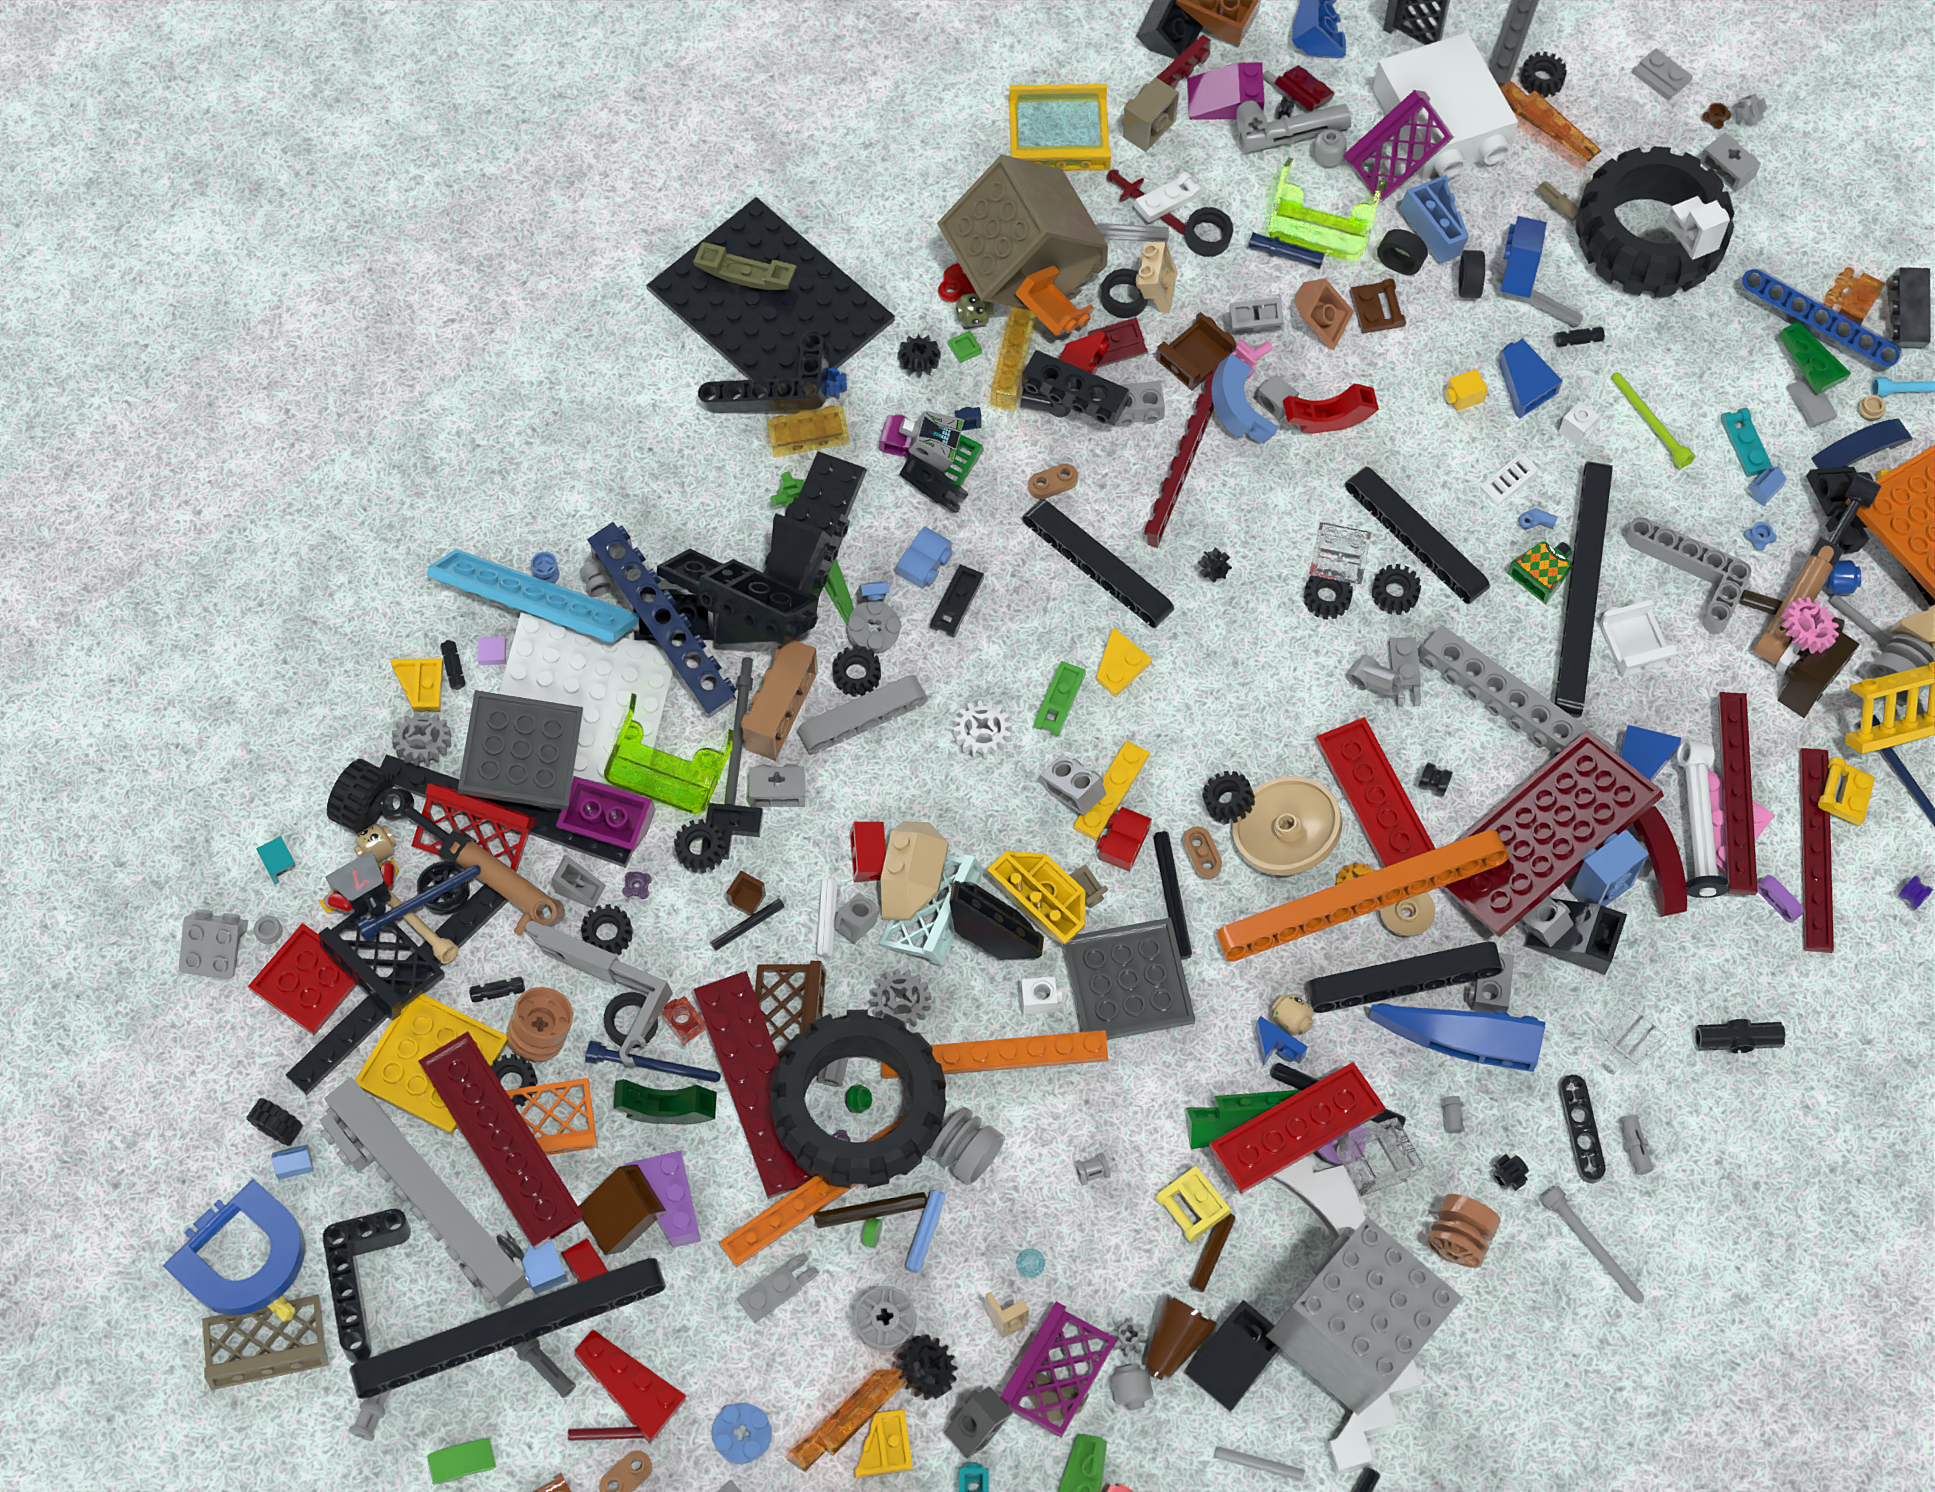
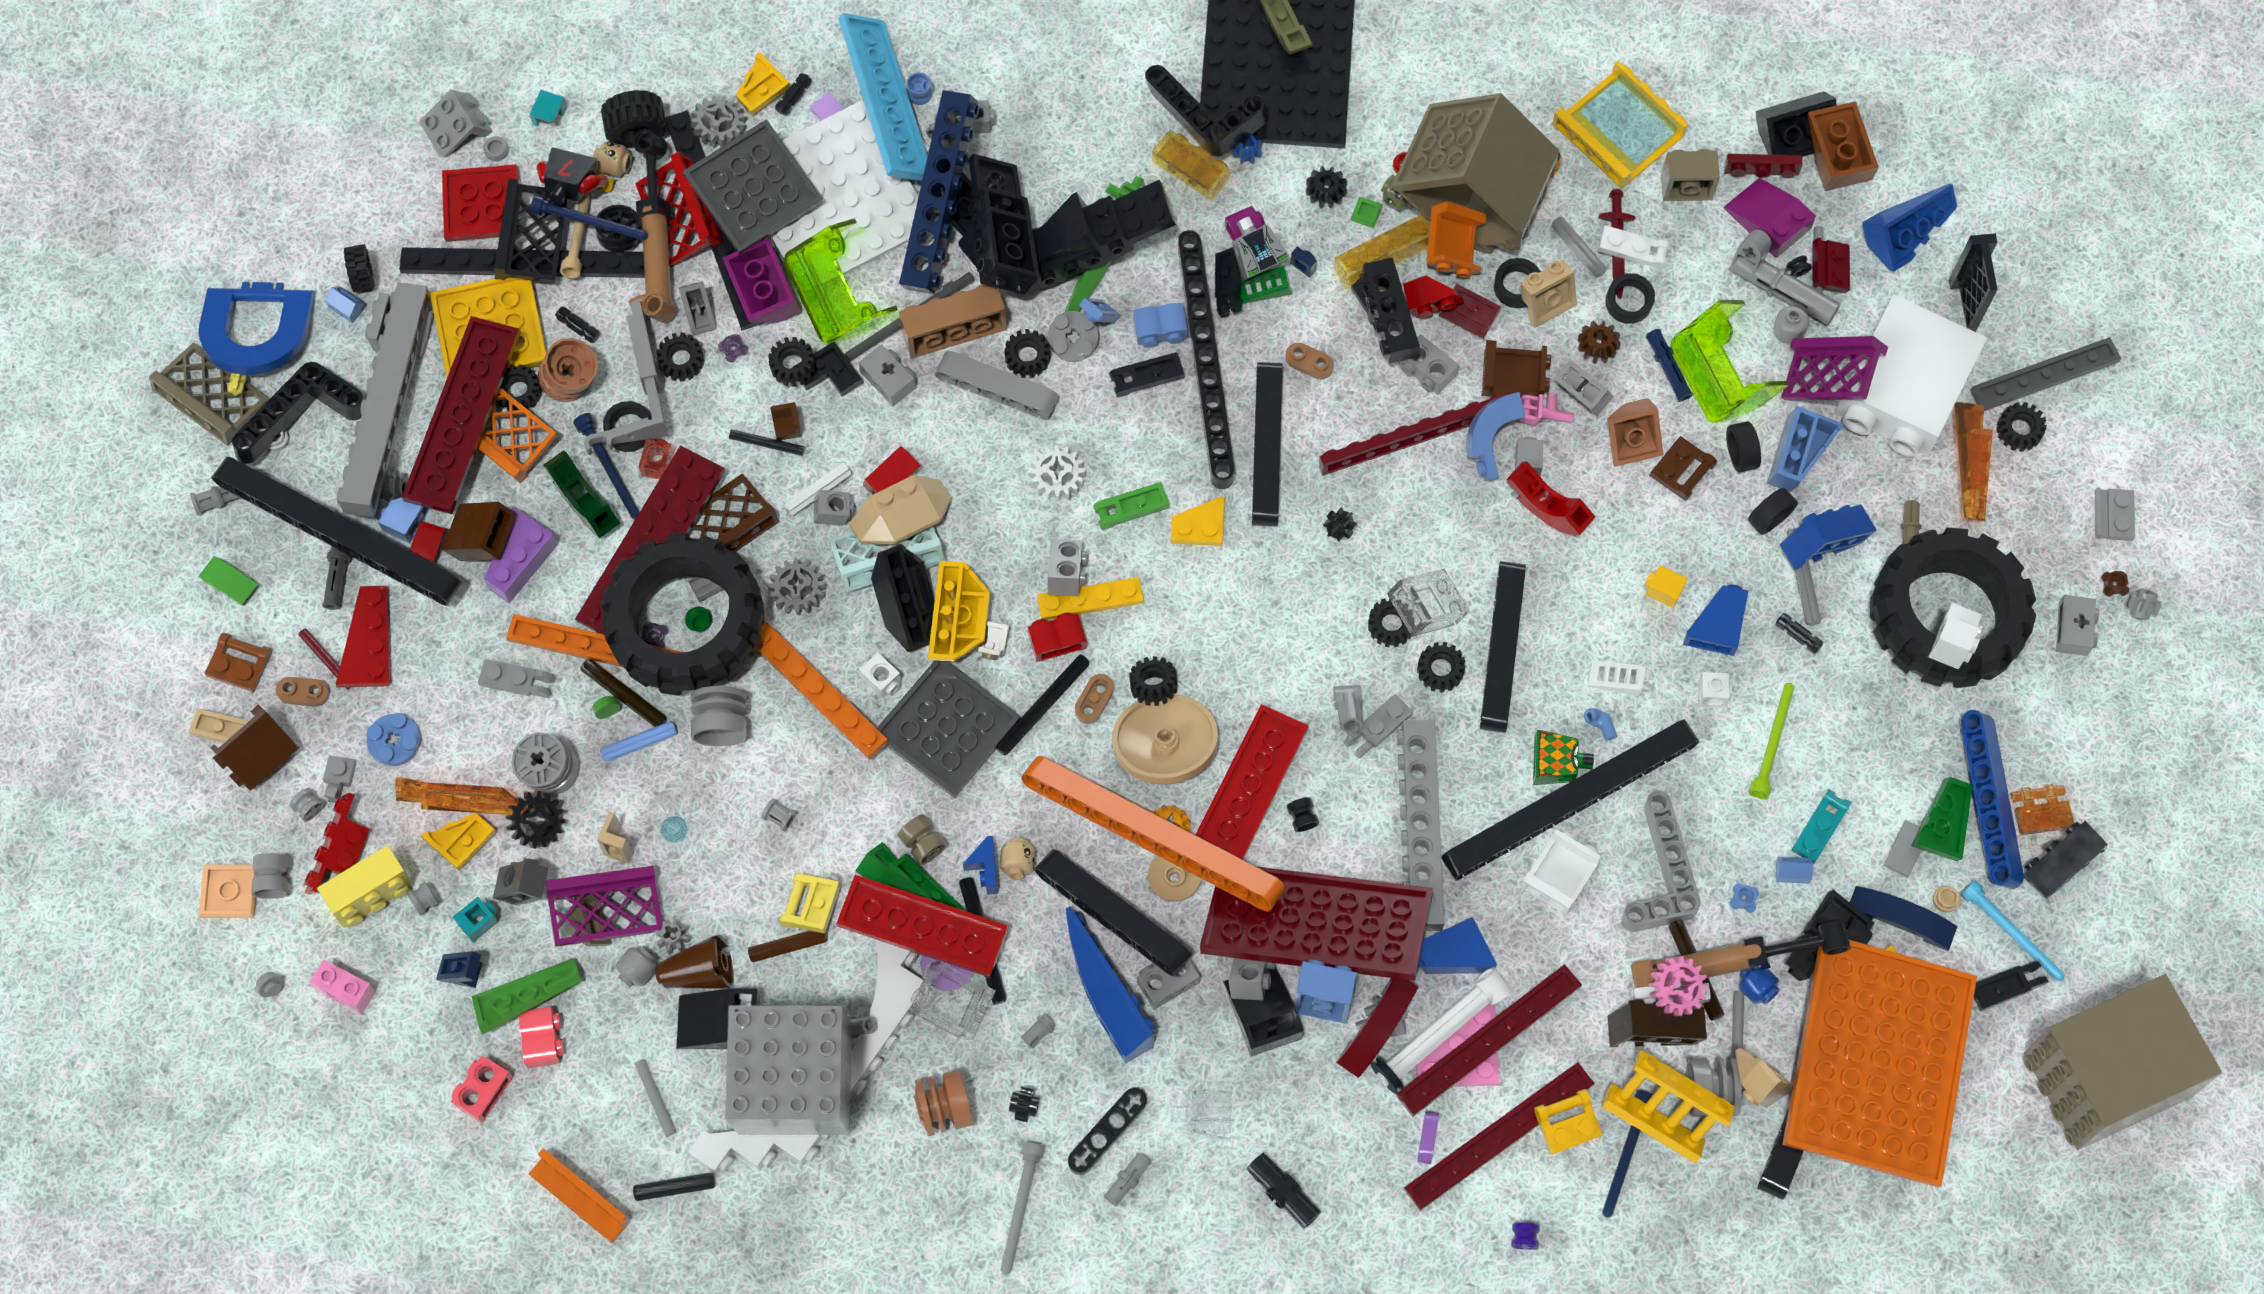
camera: 50 degrees right, 5 degrees up
none -> dark tan wheel [897,814,947,865]
none -> black beam [1178,230,1234,490]
none -> reddish brown gear [1577,320,1621,364]

